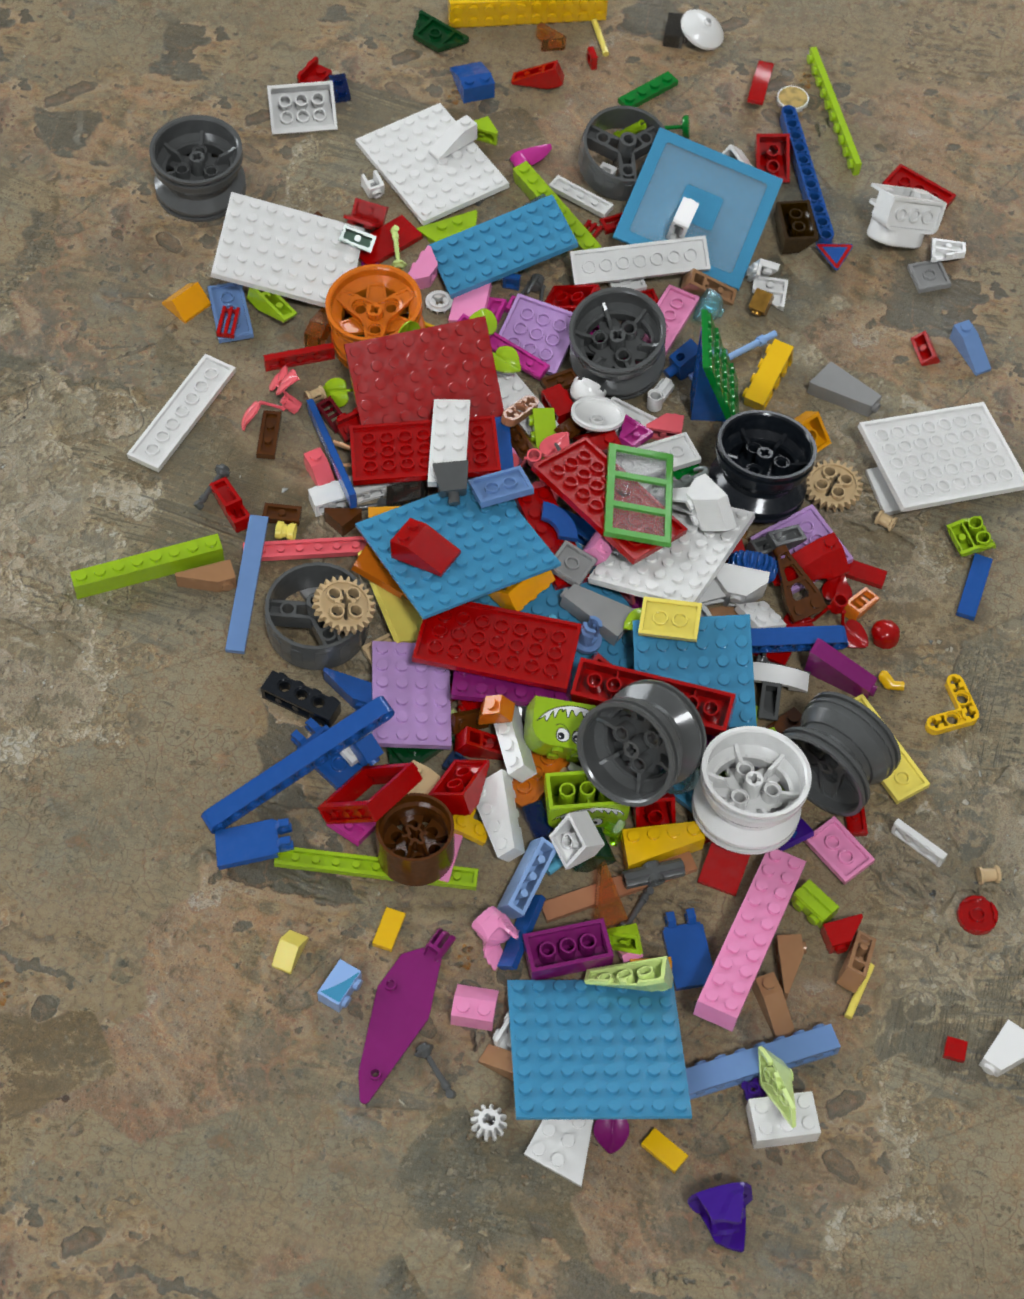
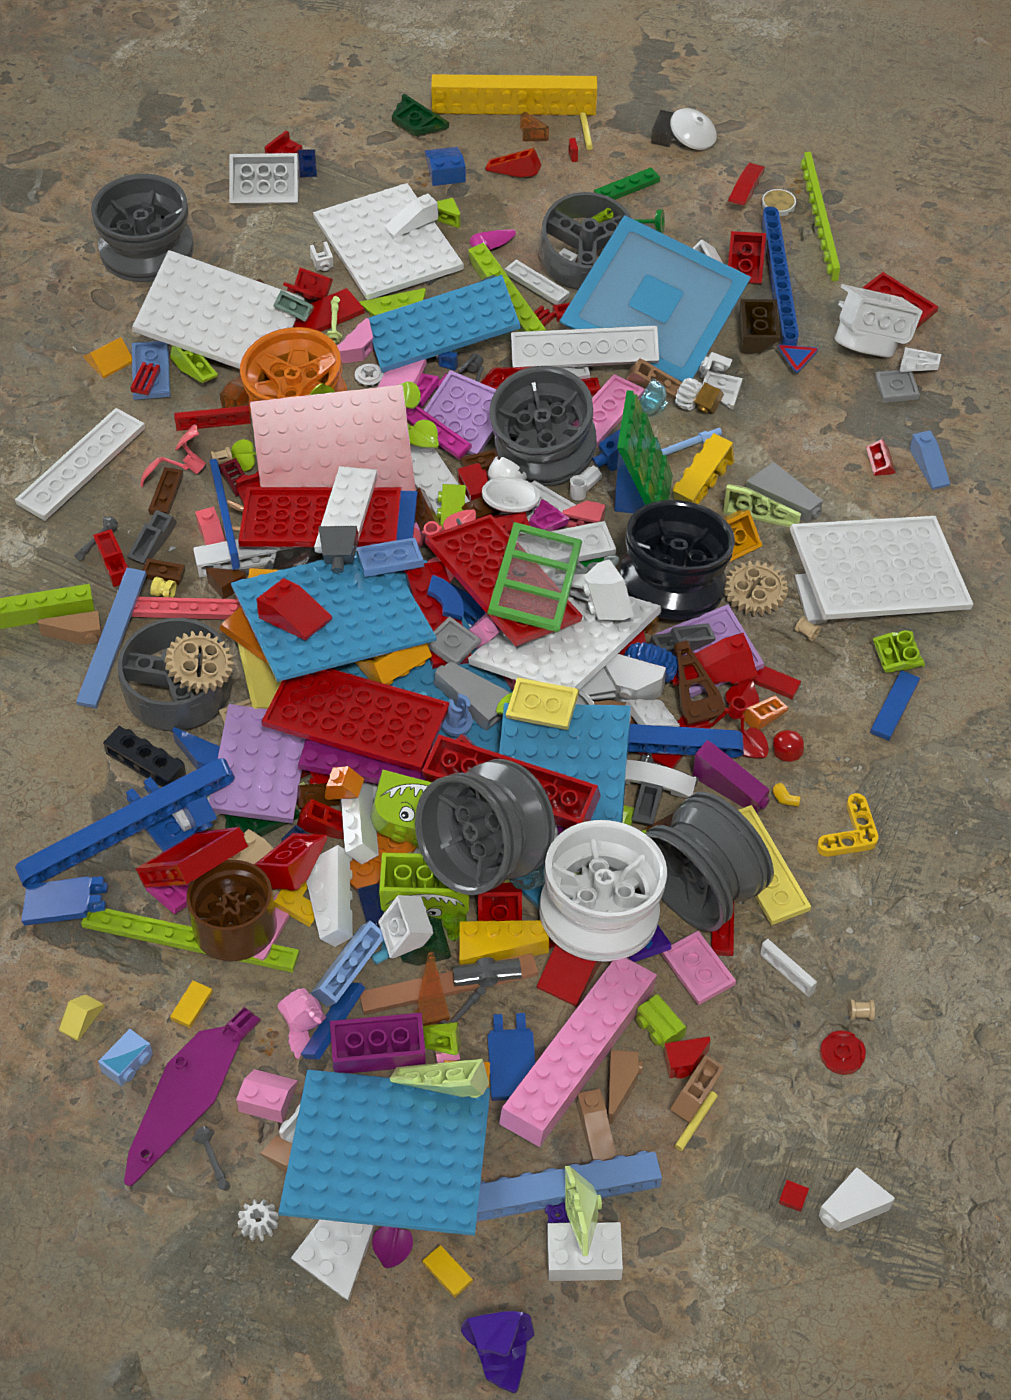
camera: 10 degrees right, 5 degrees down
nougat beam [501,395,539,427] -> none
white slope [666,197,699,240] -> none
none -> dark grey slope [127,510,177,565]
none -> white gear [675,378,703,411]
none -> yellowish green wedge [723,484,801,527]

